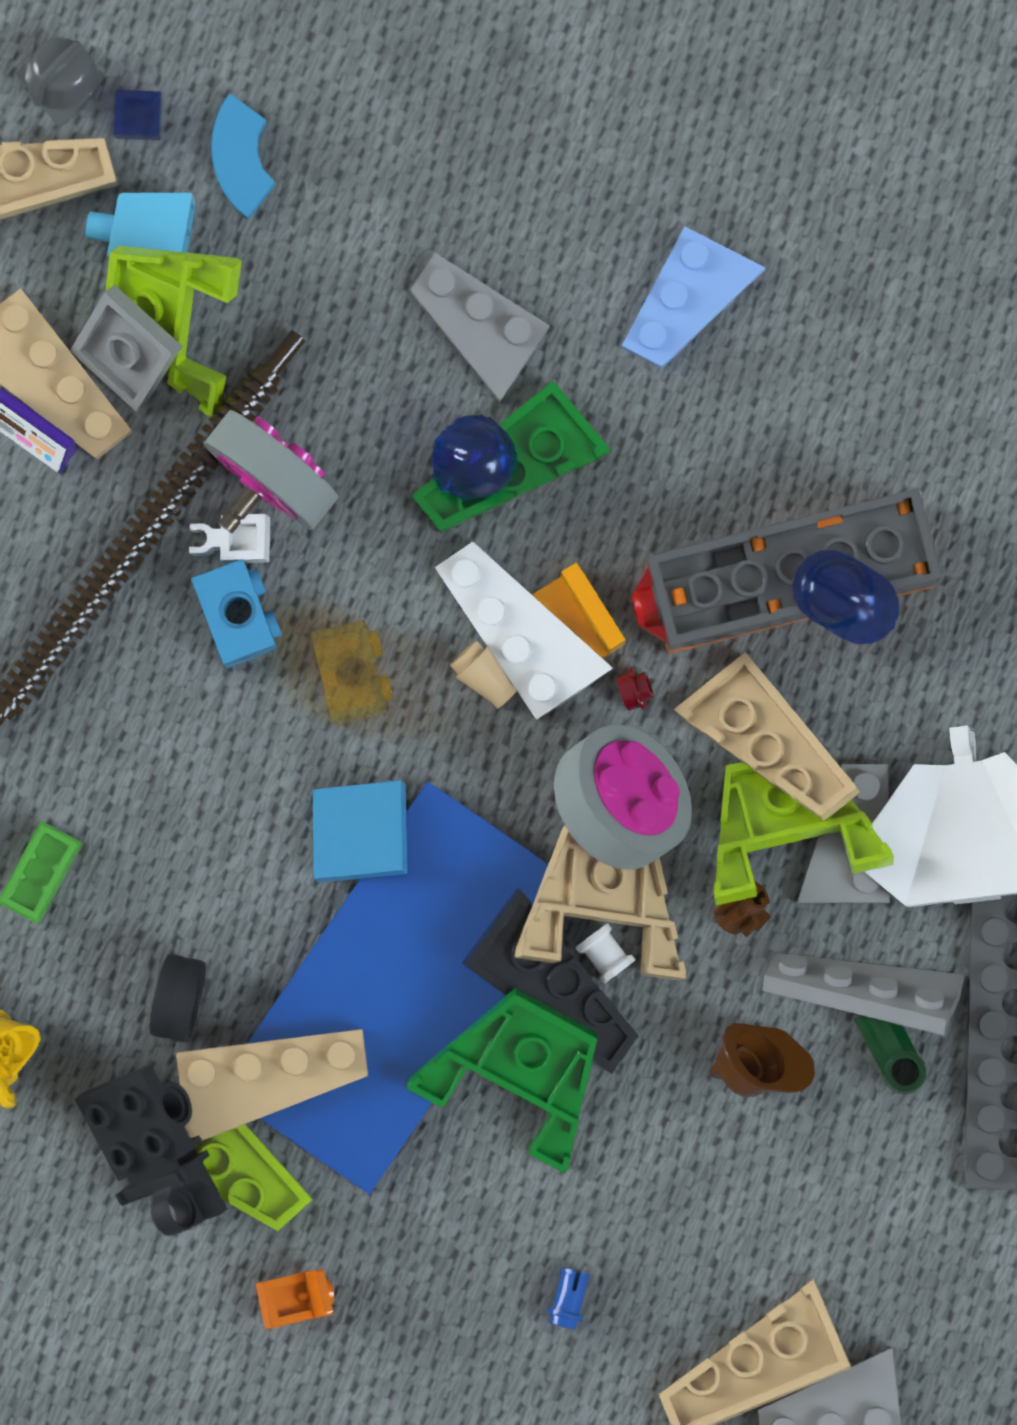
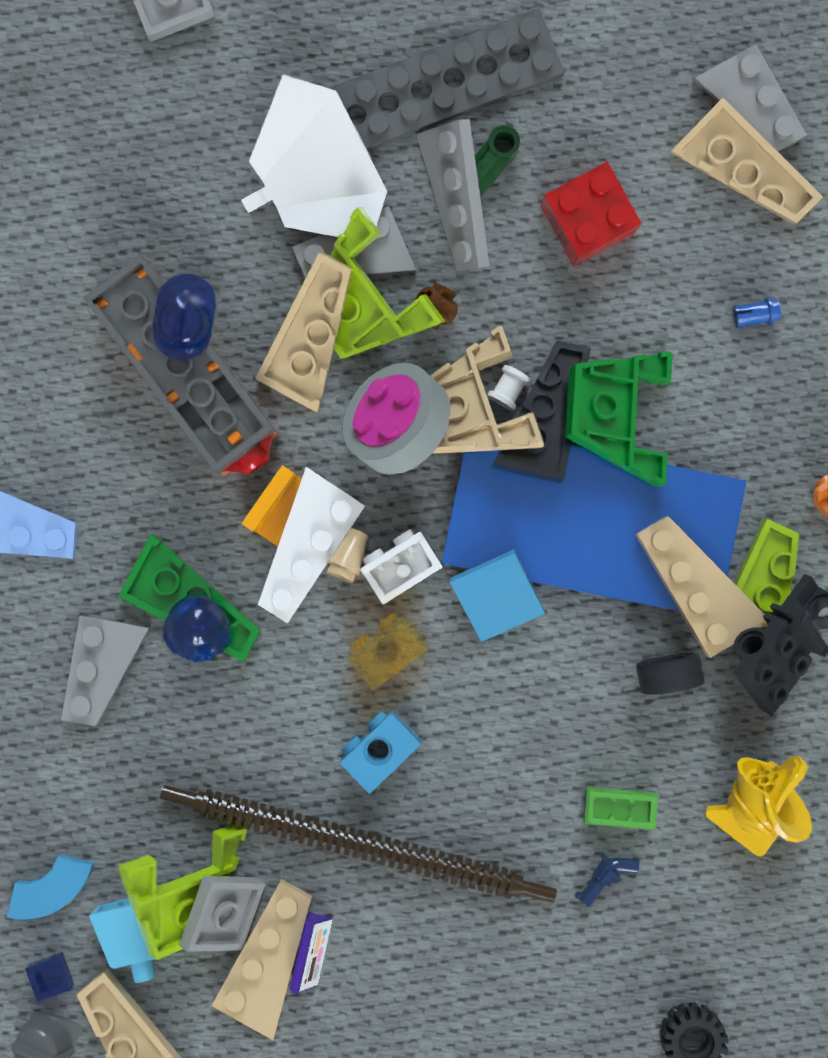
camera: 120 degrees left, 5 degrees up
white plate [189,514,270,564] -> none
light grey wheel [203,410,339,534] -> none
dark red plate [617,667,654,711] -> none
reddish brown piece [710,1023,815,1097] -> none
none -> white bracket [360,529,442,605]
none -> red brick [540,161,642,267]

